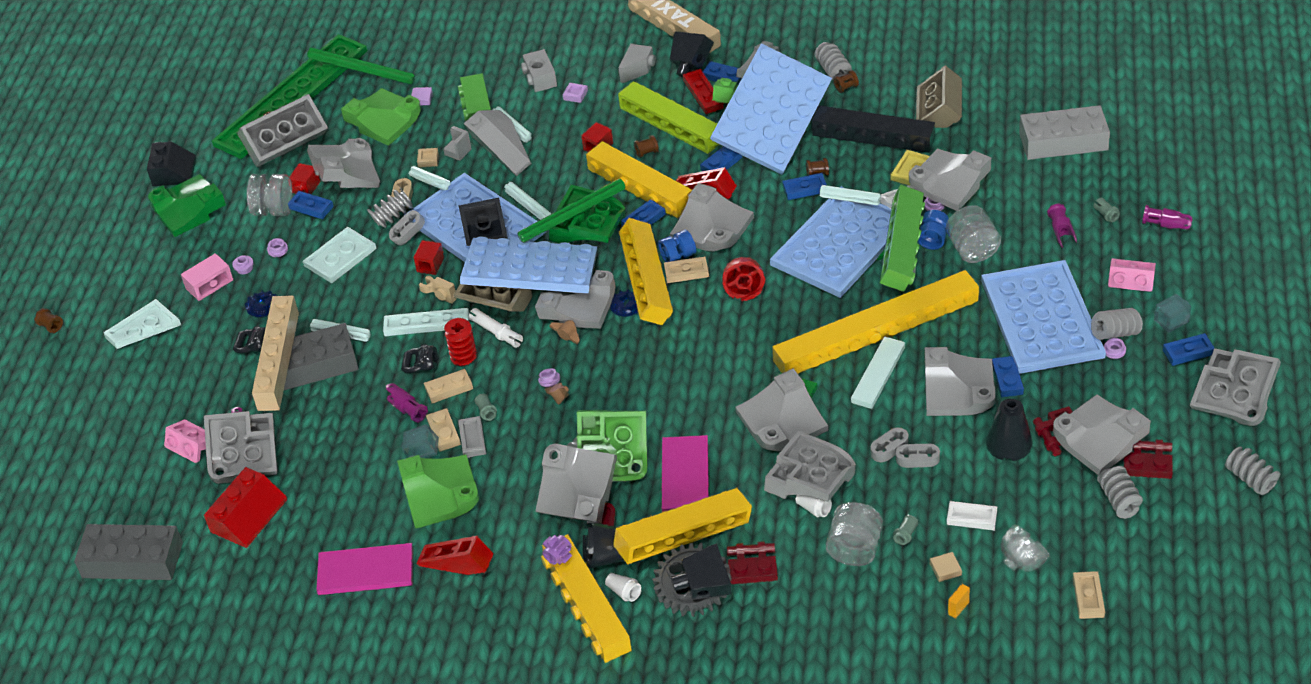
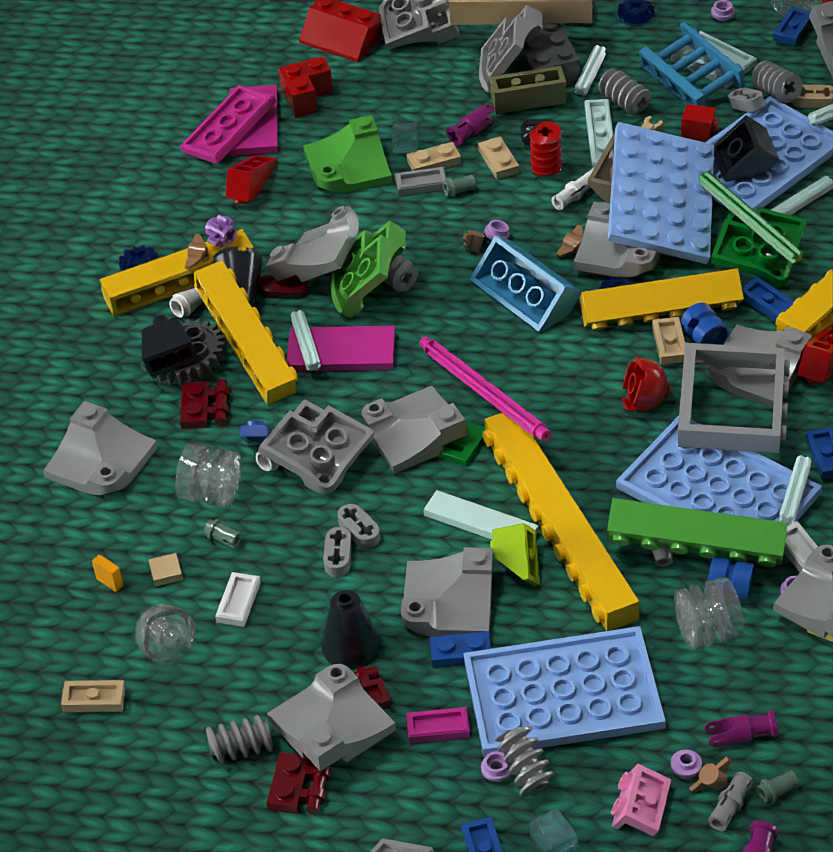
camera: 90 degrees right, 0 degrees up
none -> light grey slope [43,401,158,495]
none -> clear blue gear [119,244,159,271]
none -> dark pink tile [180,85,276,164]
none -> medium nougat piece [185,233,209,269]
none -> blue plate [240,420,272,443]
none -> red brick [278,56,333,118]
none -> light aqua axle [291,310,320,371]
none -> dark pink tile [406,707,470,744]
none -> dark pink piece [419,336,552,442]
none -> dark azure slope [469,235,582,332]
none -> light grey slope [479,5,544,94]
none -> olive brick [490,66,566,114]
none -> lime slope [490,523,540,586]
none -> light grey piece [598,68,652,115]
none -> dark azure fence [639,22,745,107]
none -> lavender plate [671,750,702,780]
none -> light grey window [678,343,790,453]
none -> medium nougat piece [689,756,732,793]
none -> light grey pin [708,772,753,831]

